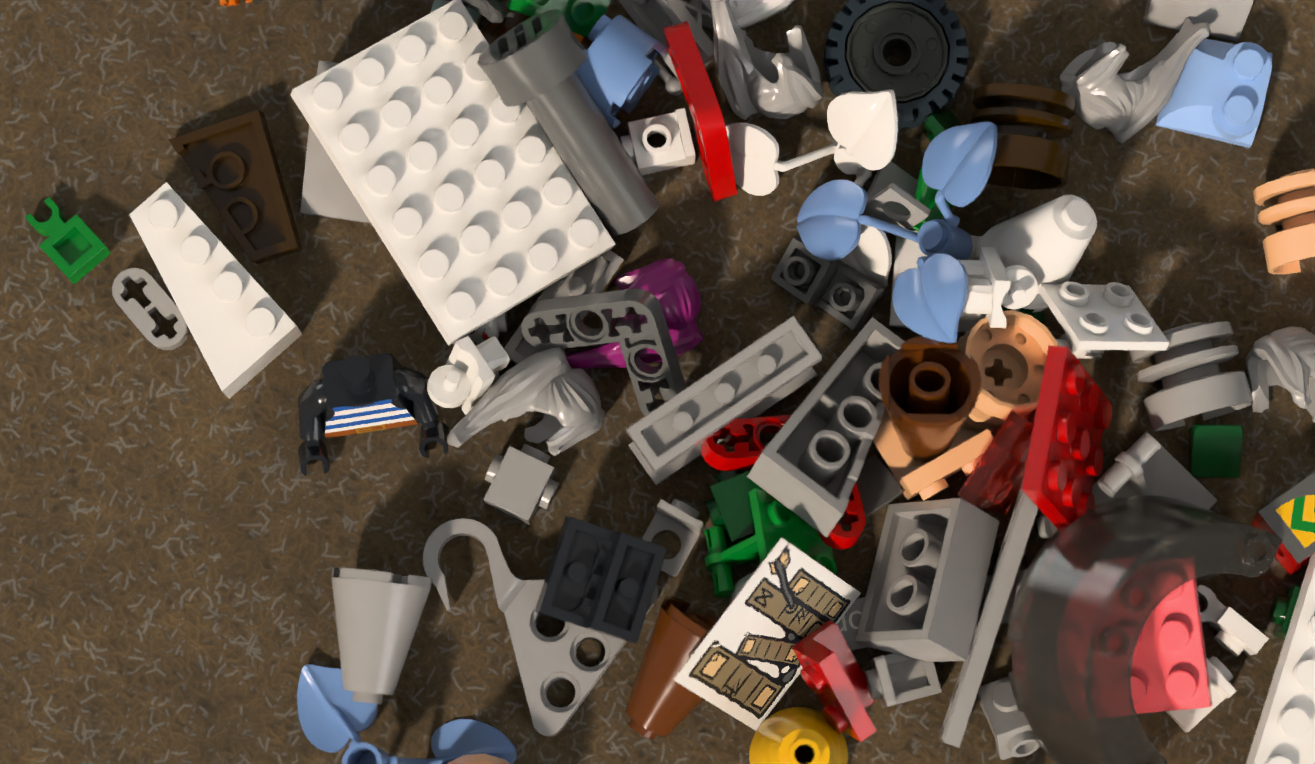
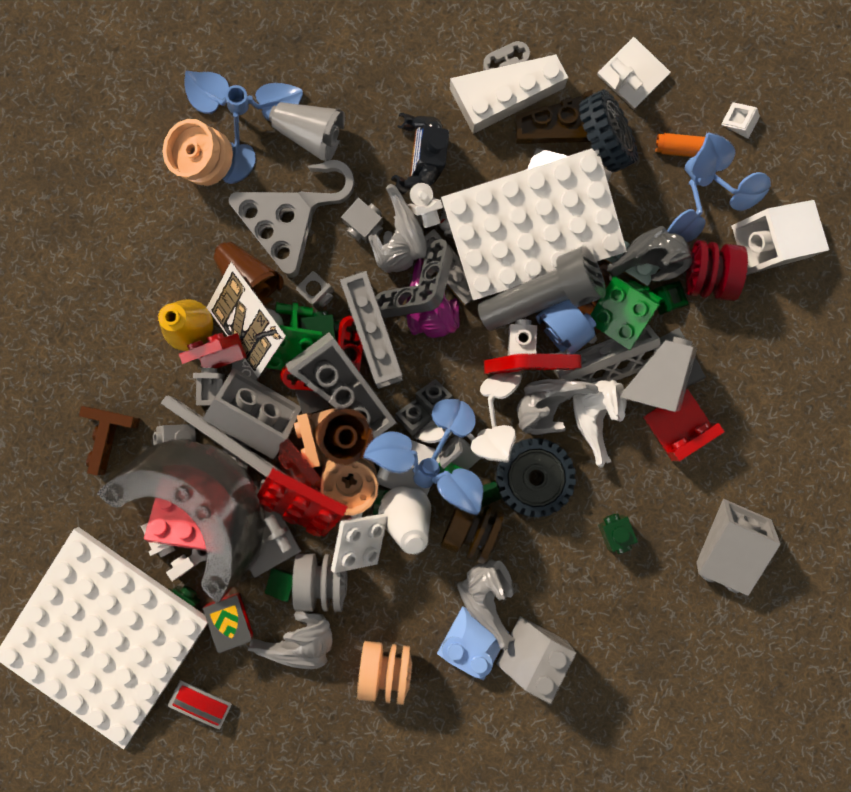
camera: 110 degrees right, 5 degrees up
green plate [25,197,111,285] -> none
black slope [534,516,667,644] -> none
white hips [959,247,1038,328] -> none
none -> black wheel [579,89,638,173]
none -> white plate [597,37,671,110]

